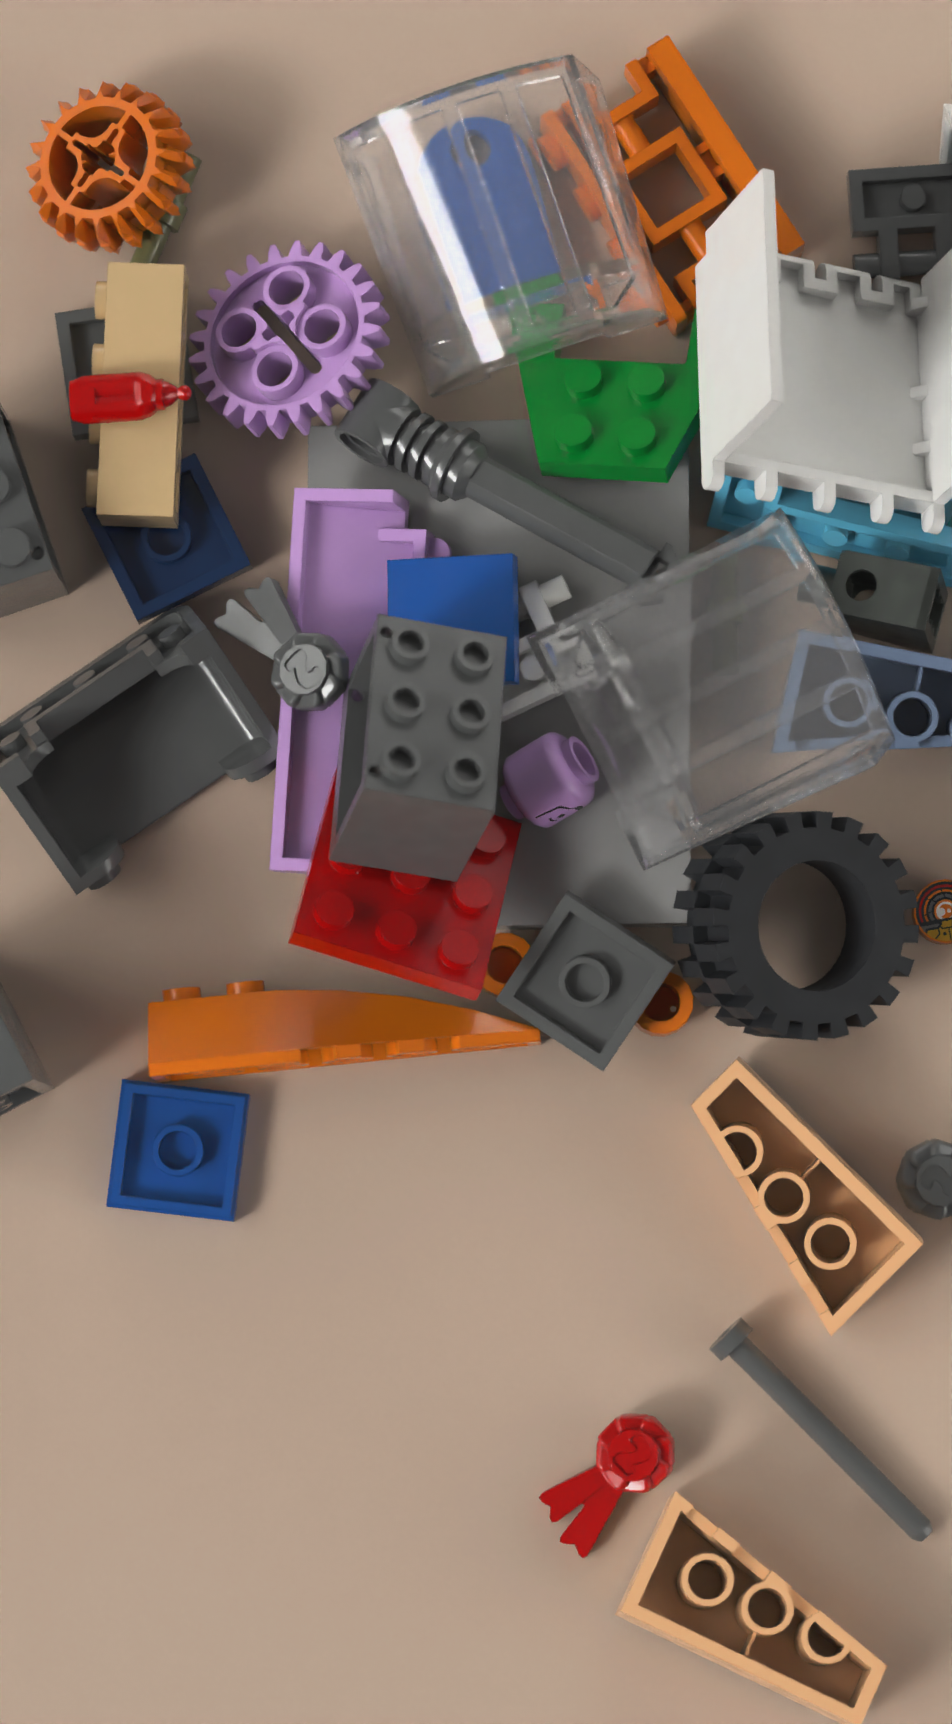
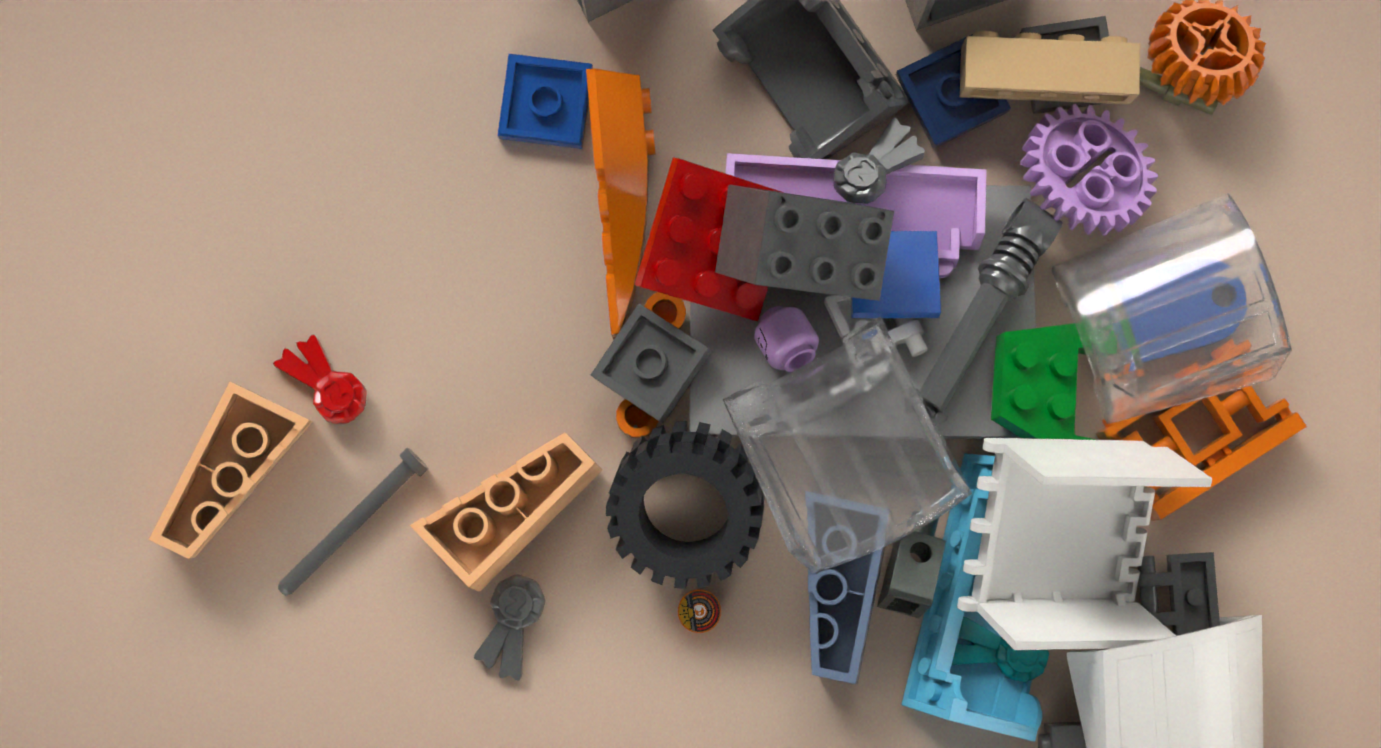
camera: 90 degrees right, 0 degrees up
red piece [69,372,192,424] -> none

